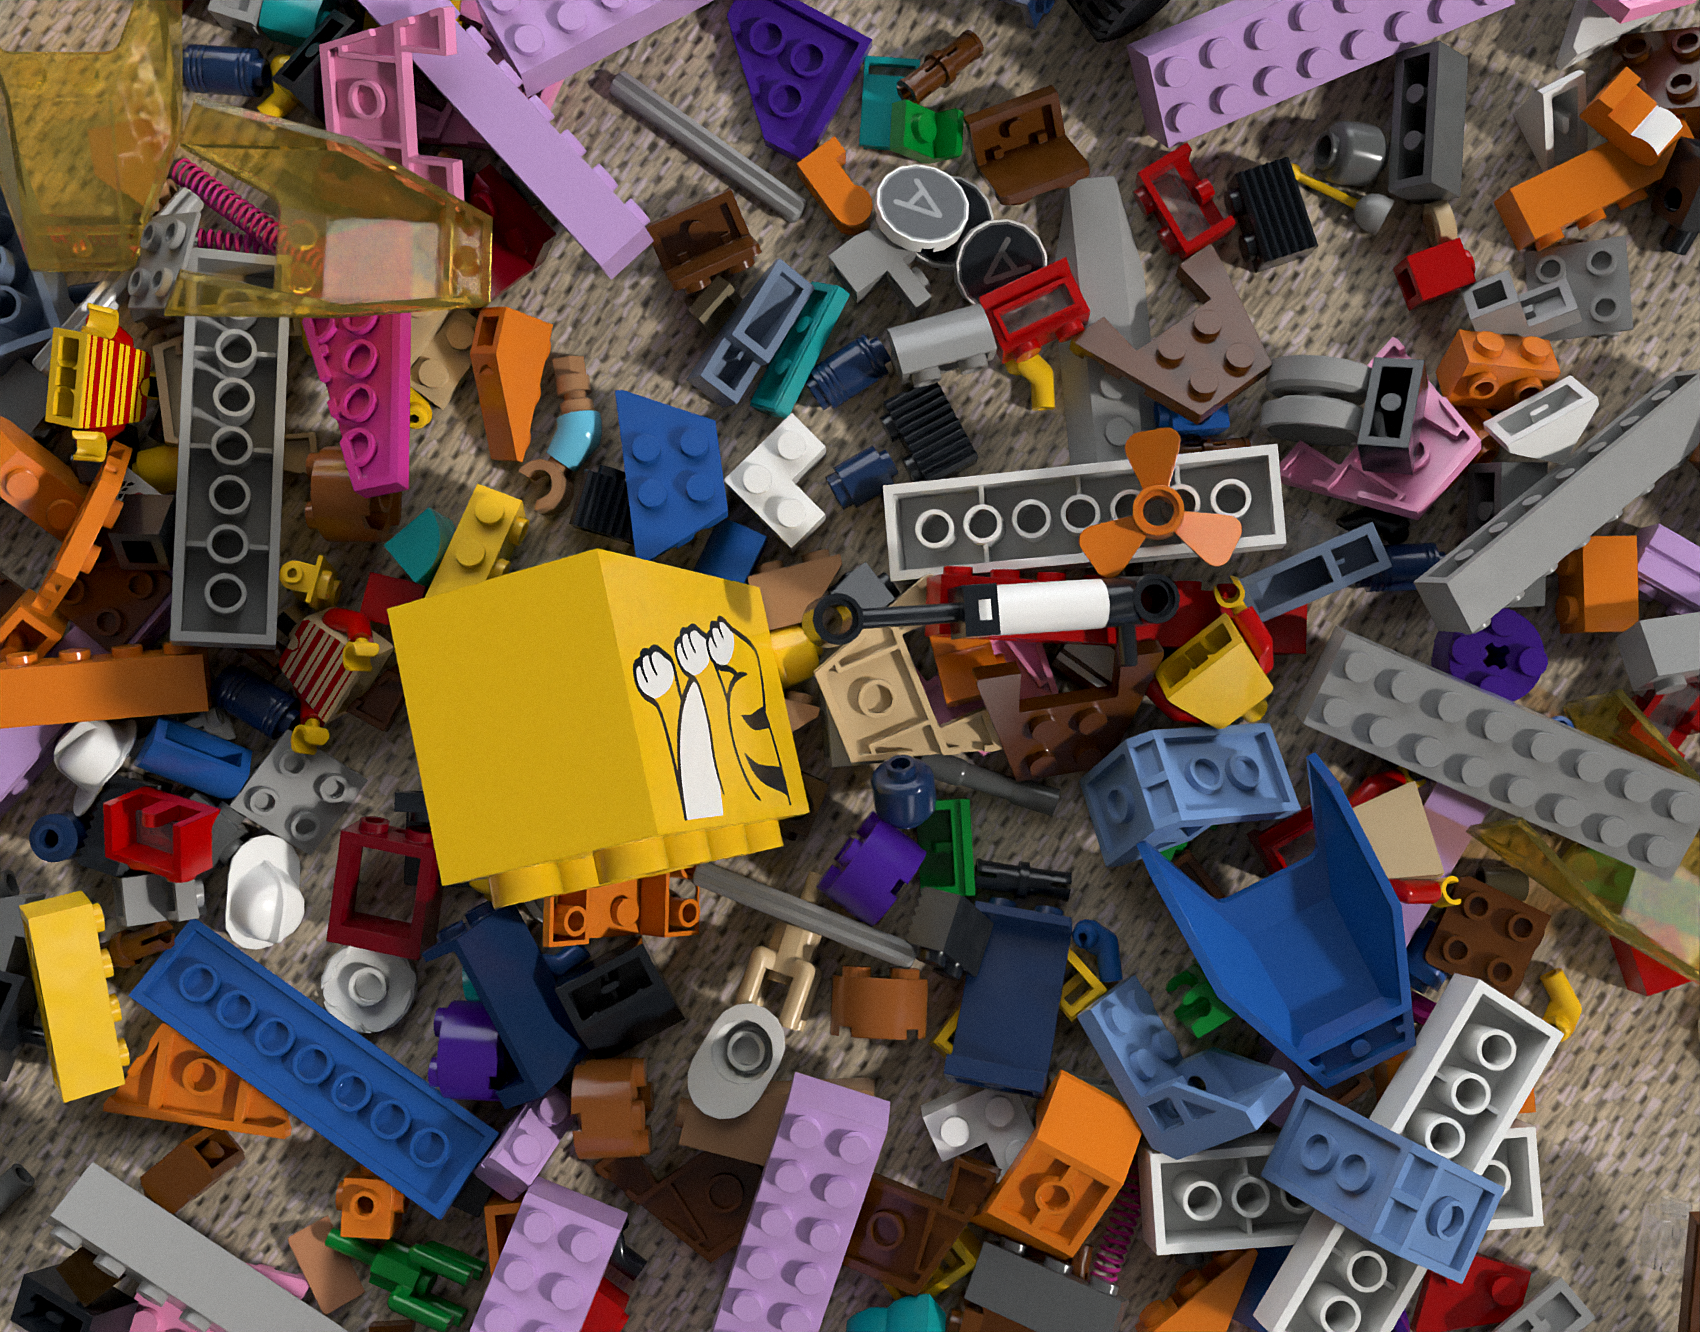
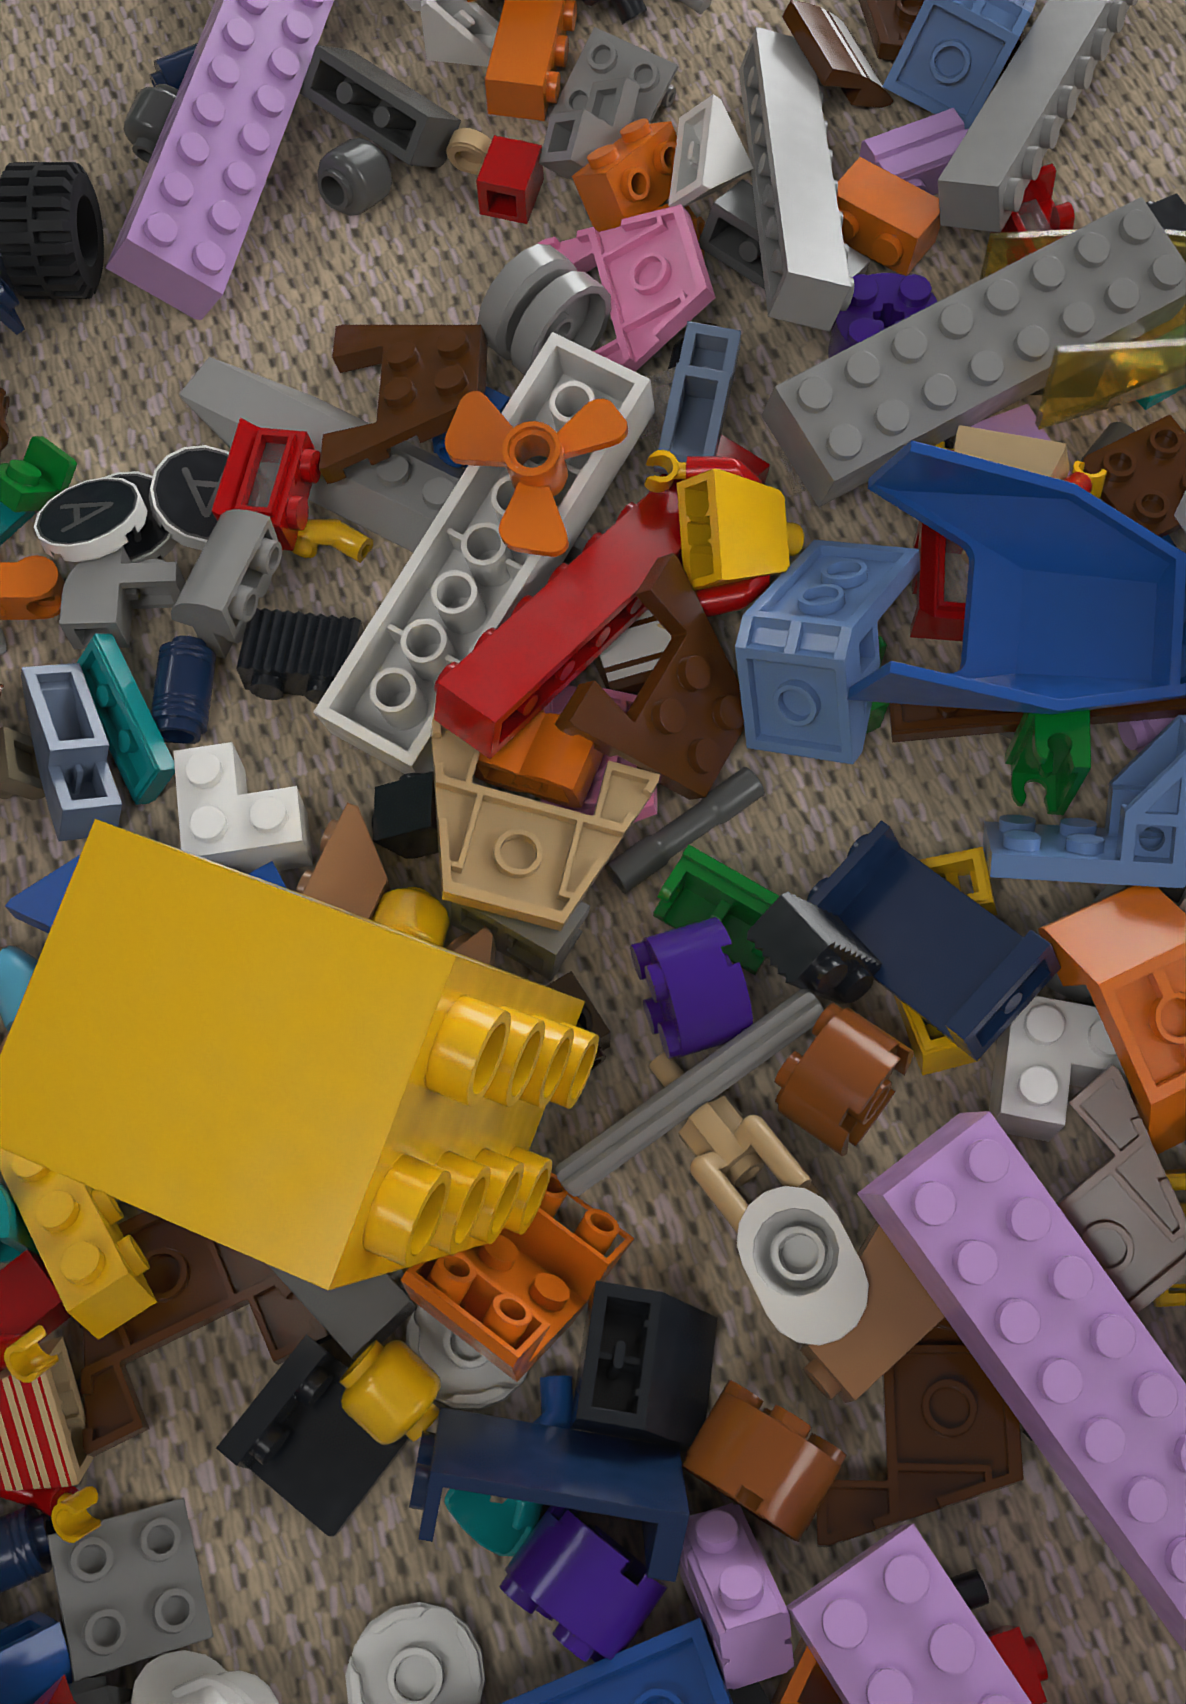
camera: 50 degrees left, 20 degrees down
dark red window [326,816,444,961] -> none
black piece [802,573,1180,667] -> none
dark blue brick [825,445,899,510] -> none
dark blue head [871,755,937,829] -> none
reddish brown bracket [964,85,1090,205] -> none
black pin [974,858,1072,902] -> none
blue arm [1072,919,1123,982] -> none
red window [1133,142,1236,262] -> none
black brick [1224,157,1318,273] -> none
light grey hinge [1291,163,1394,235] -> none
dark blue head [1355,542,1446,592] -> none
black brick [1357,357,1428,475] -> none

